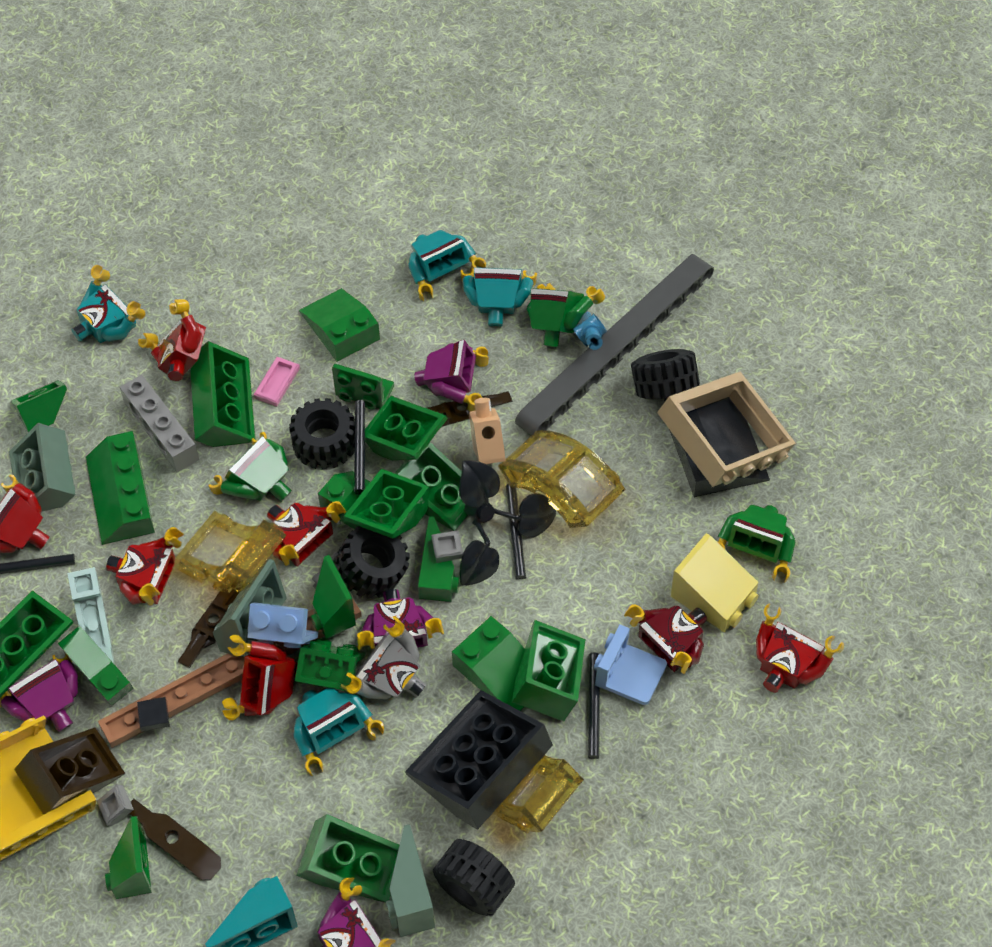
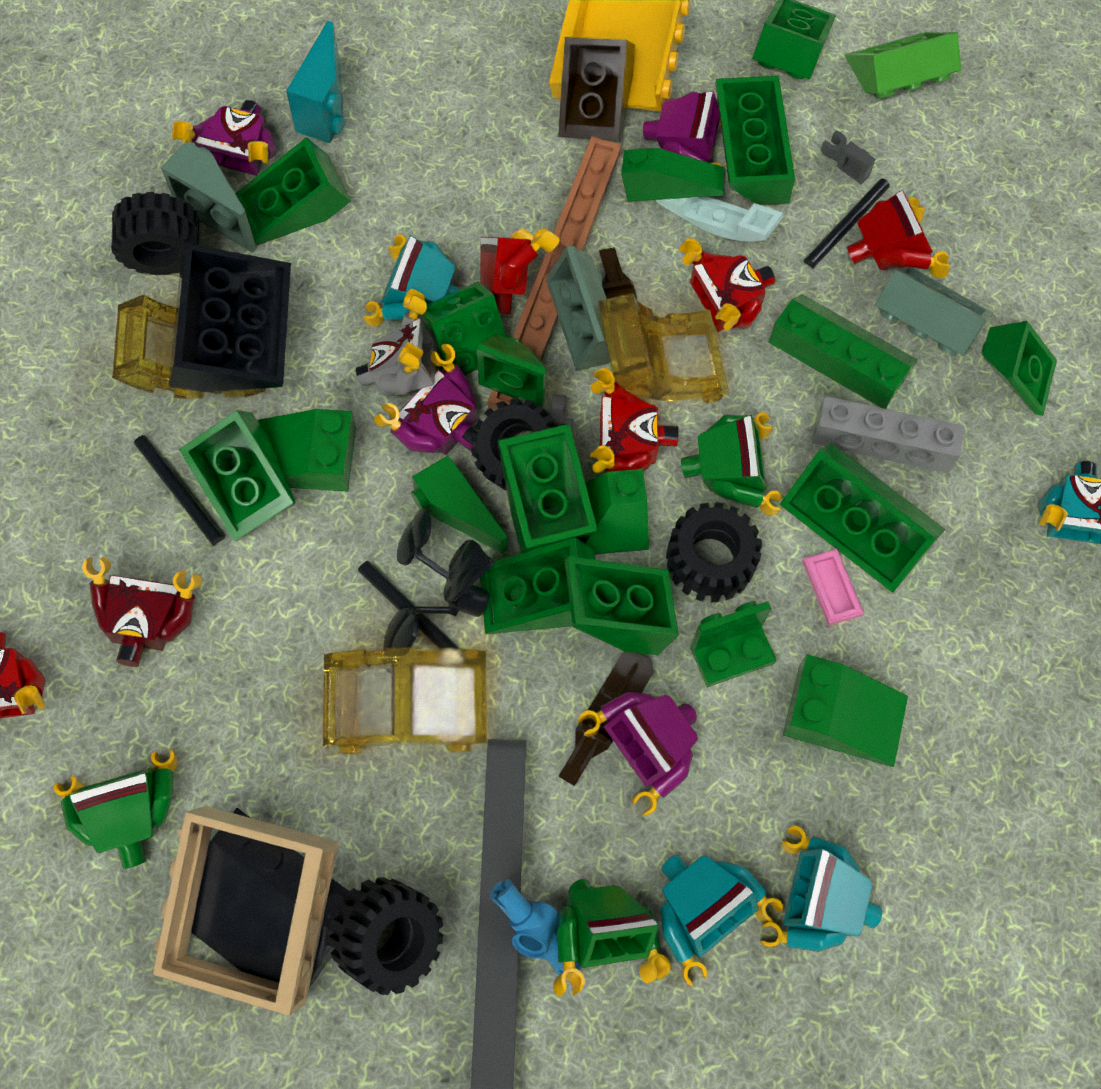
camera: 135 degrees right, 10 degrees up
light grey tile [97,784,134,826] -> none
green slope [105,816,152,899] -> none
dark brown piece [129,799,221,880] -> none
black tile [137,697,170,732] -> none
red torso [138,299,206,381] -> none
light blue bracket [247,603,318,648] -> none
black bar [354,400,365,495] -> none
light grey tile [431,530,463,563] -> none
light nougat torso [469,398,506,464] -> none
light blue bracket [593,625,667,705] -> none
light yellow slope [671,533,759,633] -> none

